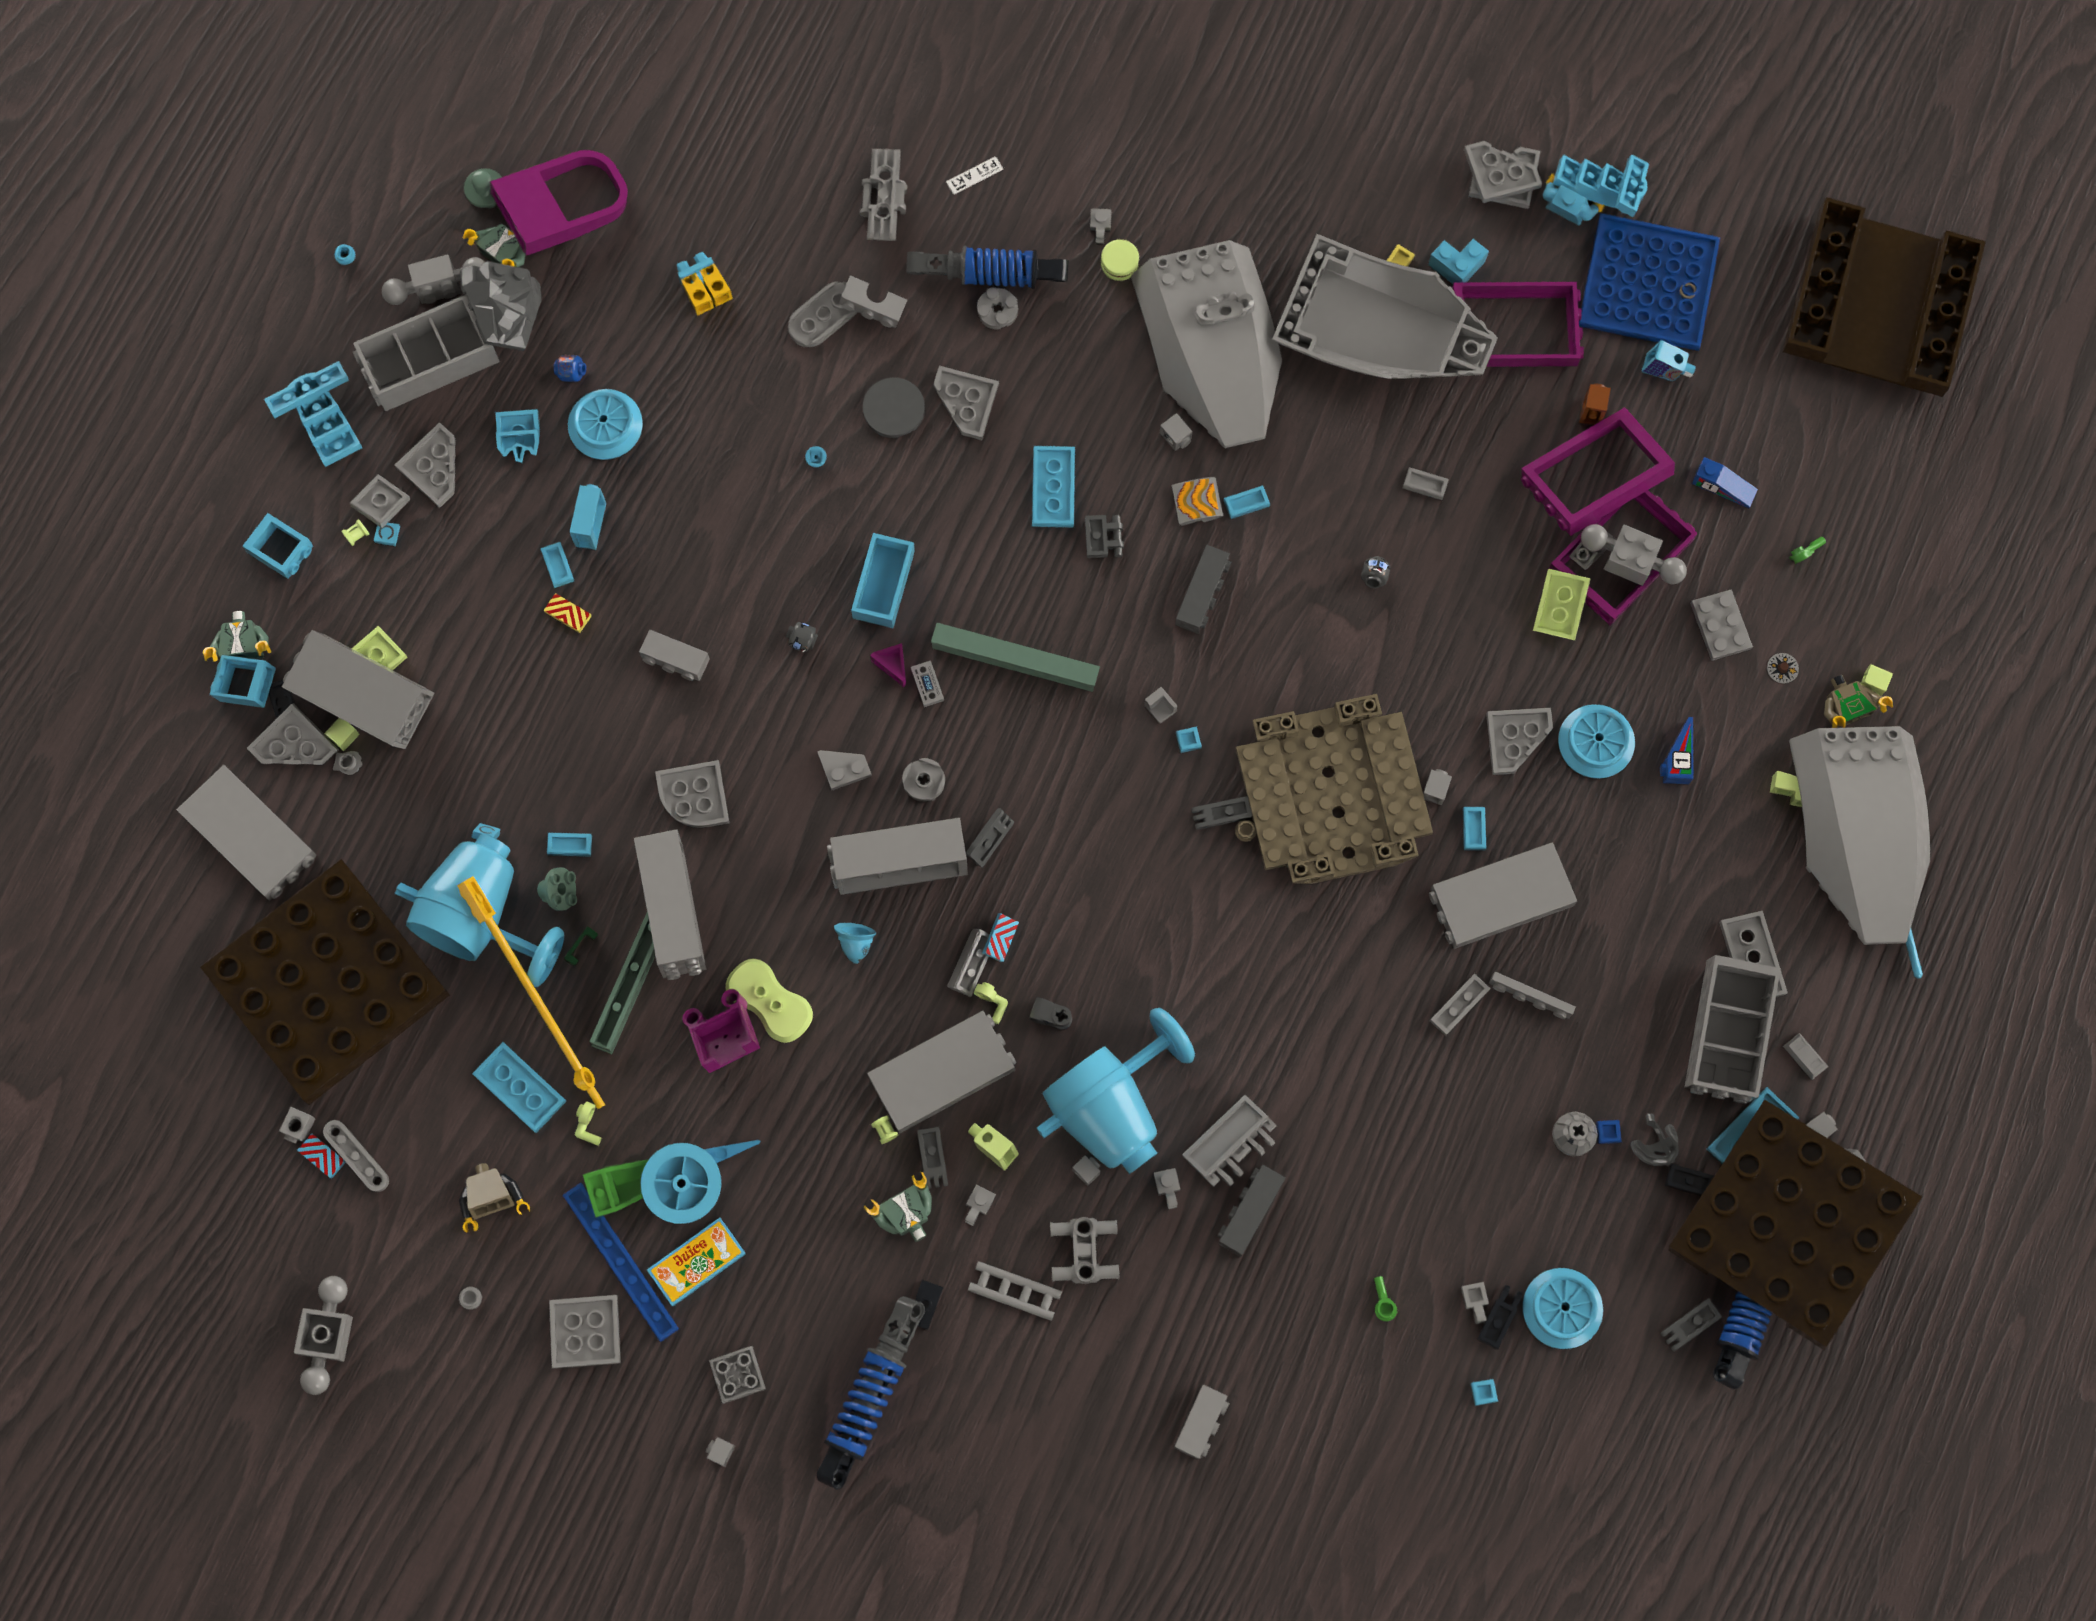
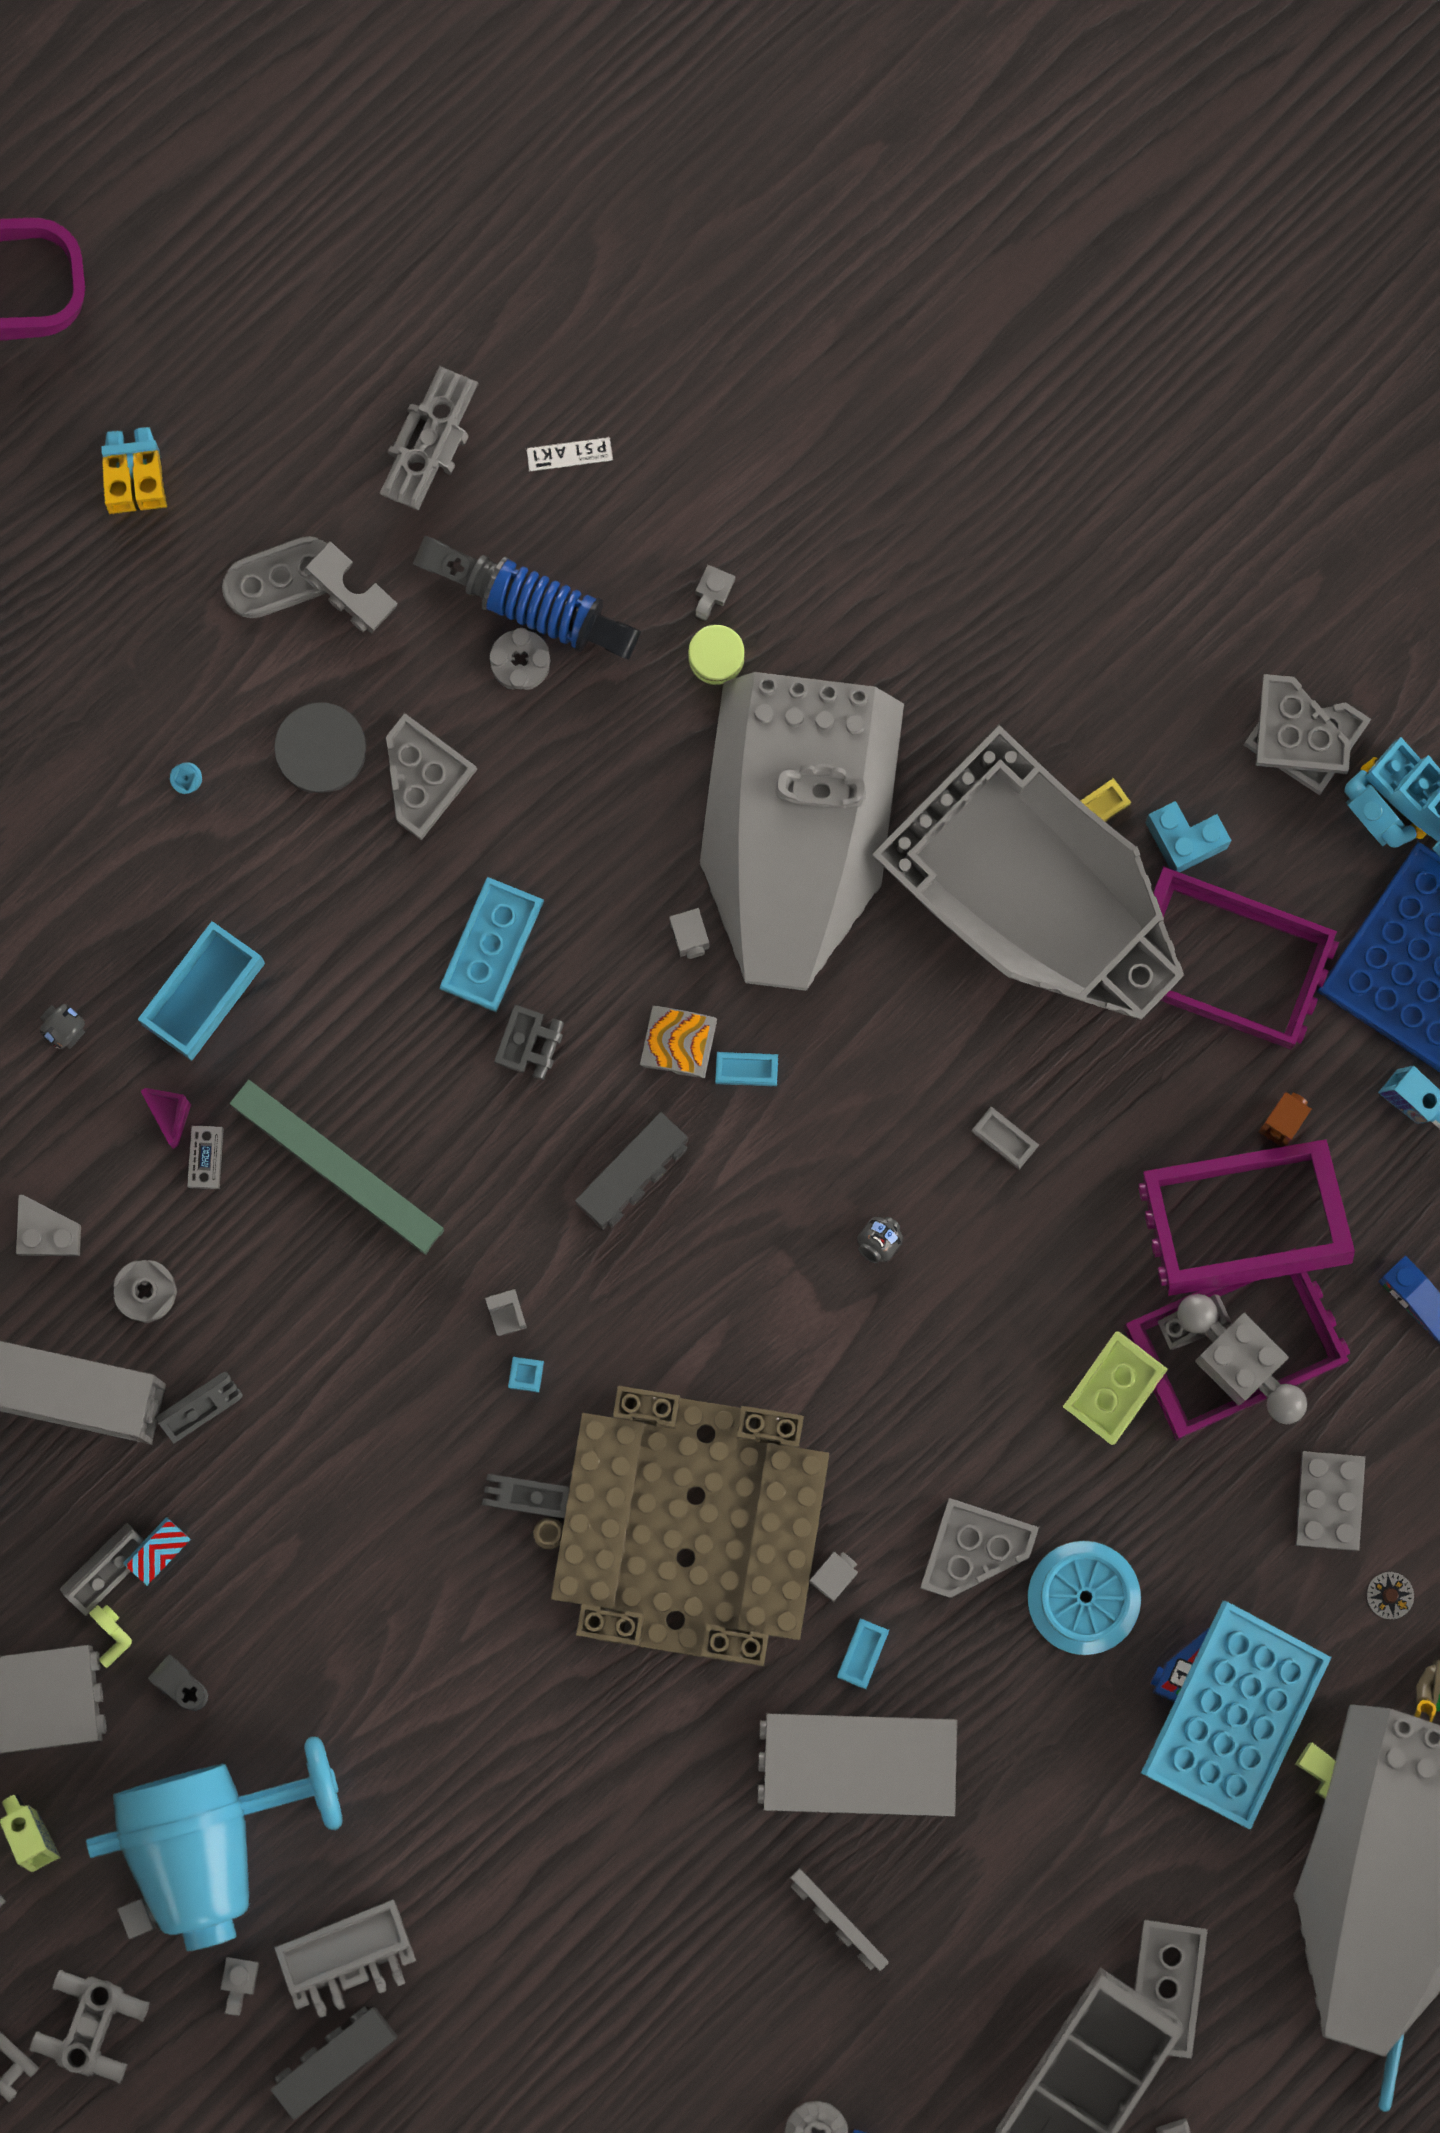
camera: 25 degrees right, 5 degrees up
light grey plate [1430,974,1491,1036] -> none
none -> medium azure plate [1141,1601,1331,1830]

